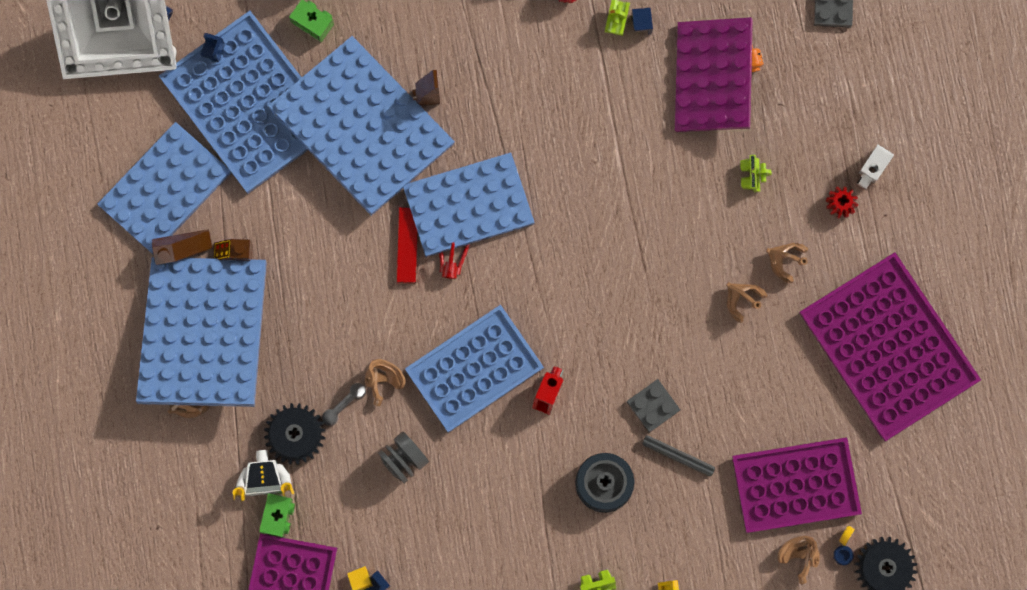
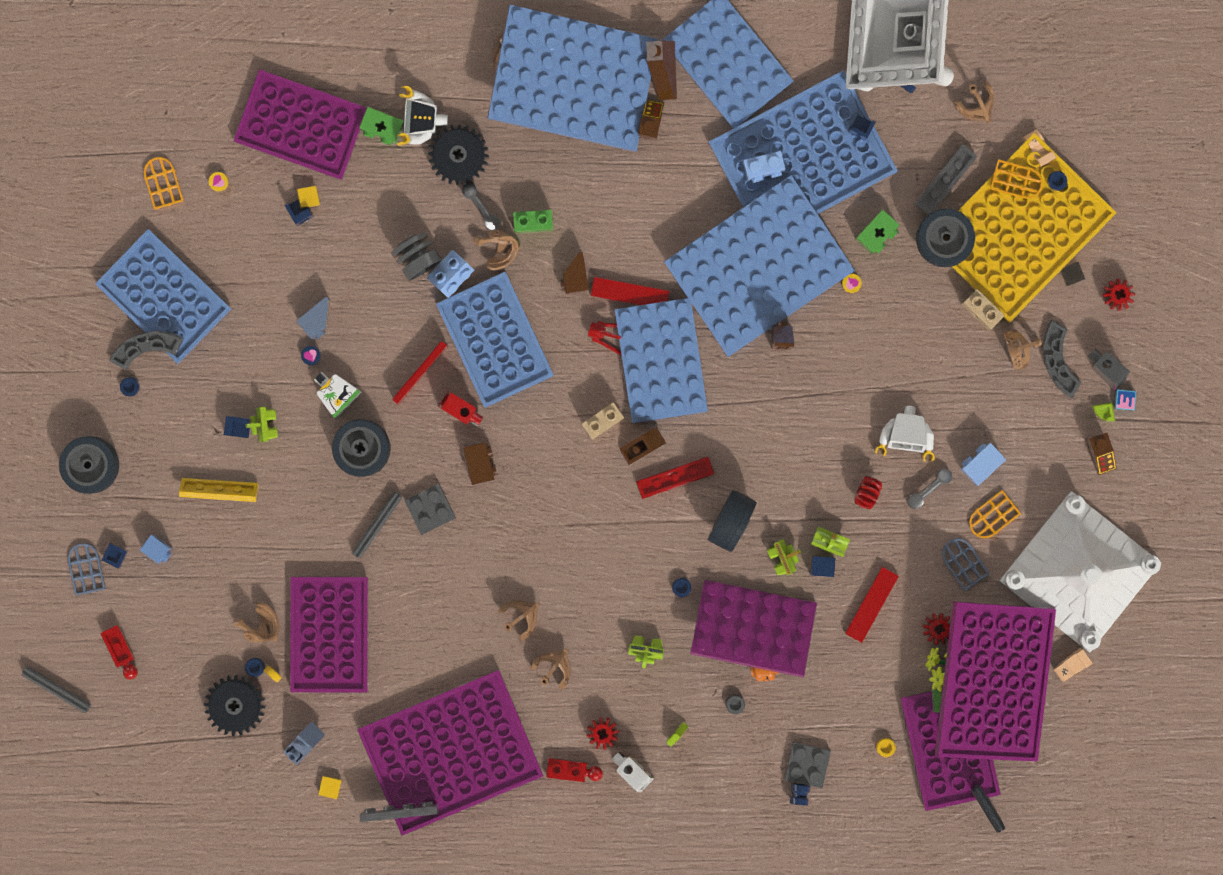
camera: 105 degrees right, 10 degrees up
none -> sand blue slope [283,722,325,765]
none -> sand blue slope [297,297,330,340]
none -> dark blue tile [301,346,321,365]
none -> torso [314,372,362,419]
none -> yellow tile [318,775,342,799]
none -> flat silver plate [360,801,439,822]
none -> red tile [392,341,448,405]
none -> light blue brick [426,249,474,298]
none -> reddish brown brick [463,442,498,485]
none -> bright green brick [513,210,553,234]
none -> red plate [546,758,603,782]
none -> reddish brown slope [560,252,589,295]
none -> tan brick [582,402,624,440]
none -> reddish brown slope [620,427,666,465]
none -> red tile [636,456,714,499]
none -> lime tile [666,722,689,747]
none -> dark blue tile [672,578,691,597]
none -> black wheel [707,490,757,552]
none -> dark grey tile [726,695,745,714]
none -> light blue brick [742,151,786,183]
none -> lime hips [767,539,801,575]
none -> dark blue wheel [789,783,810,806]
none -> yellow tile [842,274,862,293]

